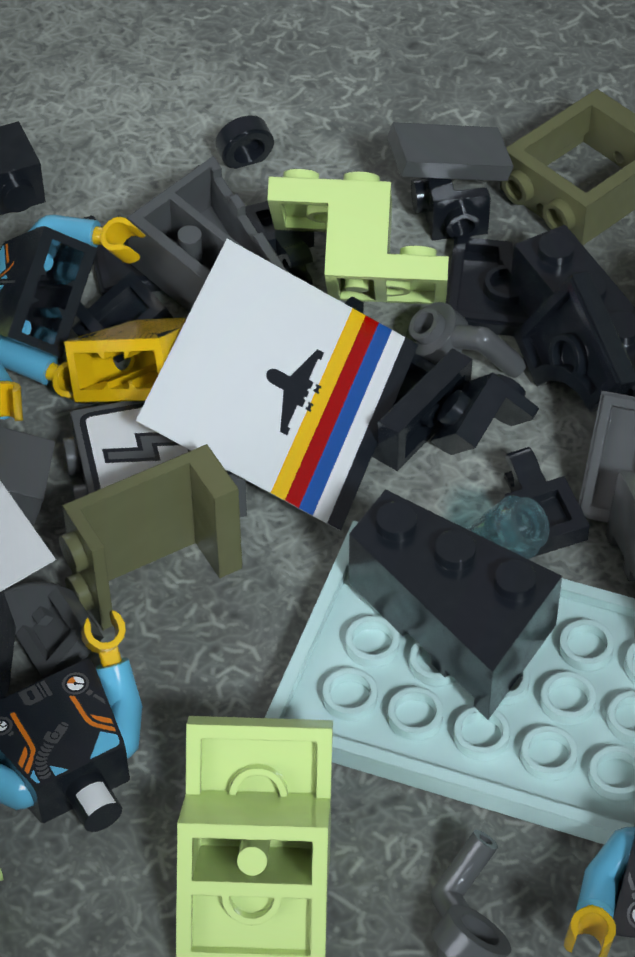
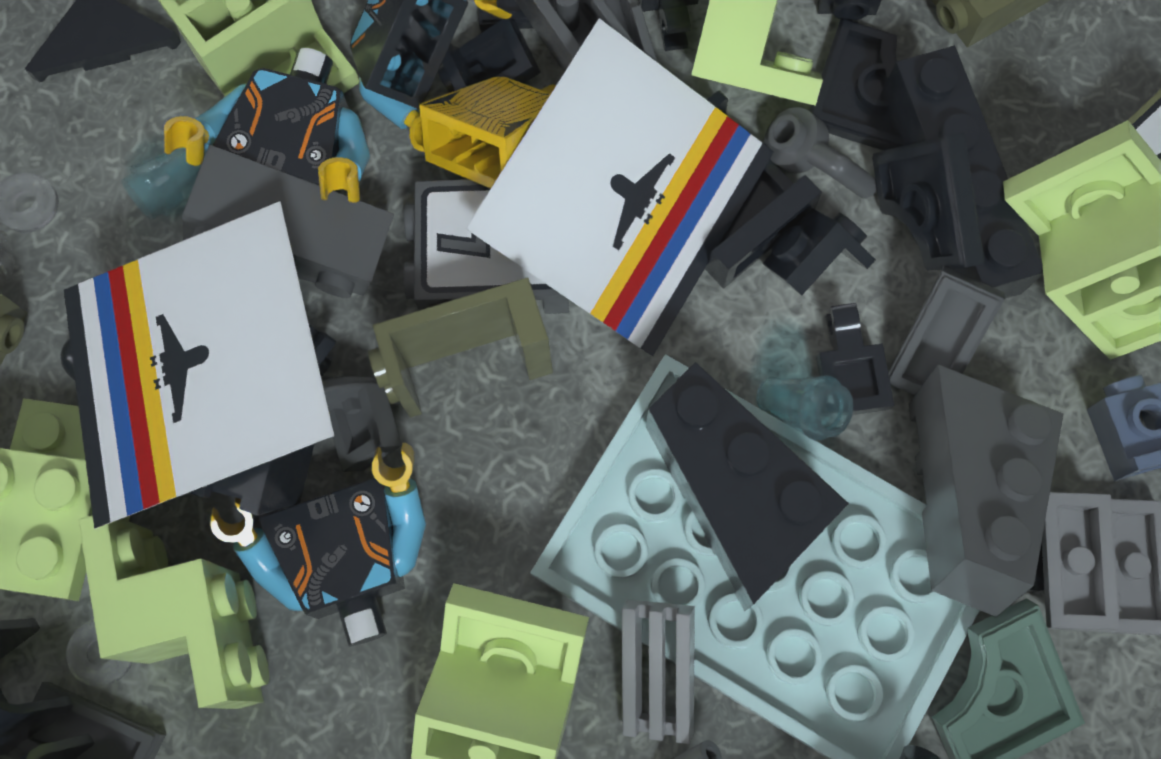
camera: 15 degrees right, 25 degrees up
none -> light grey tile [622,600,695,744]

